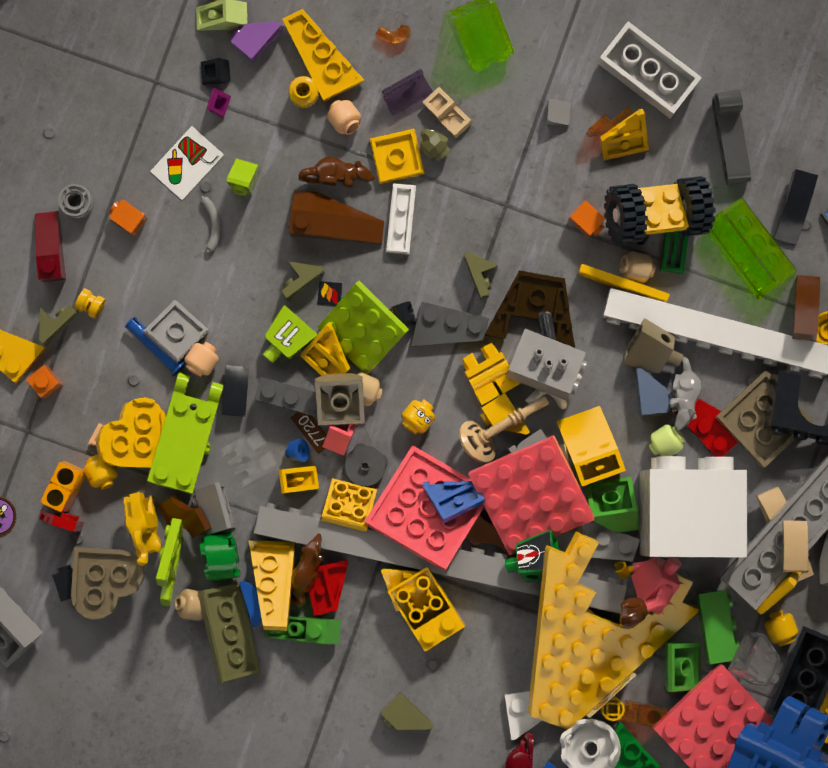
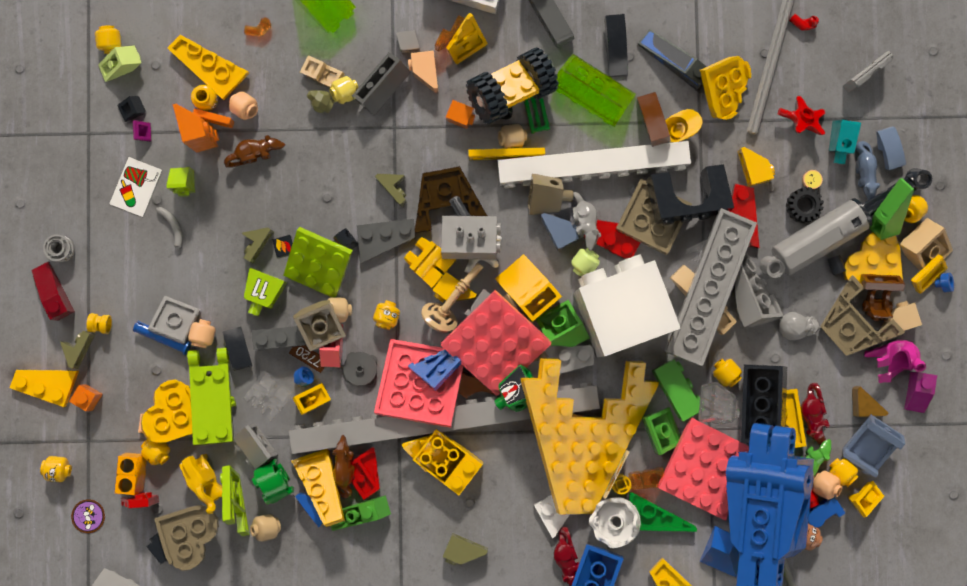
camera: 20 degrees left, 0 degrees up
orange brick [109,199,147,236] -> none
reddish brown tile [157,495,211,538] -> none
olive tile [198,582,261,684] -> none
medium lavender slope [230,22,283,64] -> none
reddish brown wedge [289,190,384,244] -> none
yellow wing [300,322,350,376] -> none
yellow tile [321,478,377,532] -> none
yellow tile [370,129,425,184] -> none
clear purple panel [381,69,433,116] -> none
white tile [386,183,416,255] -> none
coral torso [615,557,682,629] -> none
yellow tile [756,572,802,614] -> none
tan slope [782,520,808,572] -> none
none -> orange slope [173,104,220,153]
none -> orange tile [193,108,234,128]
none -> light yellow head [329,76,359,104]
none -> dark grey brick [352,52,411,115]
none -> light nougat slope [408,51,438,93]

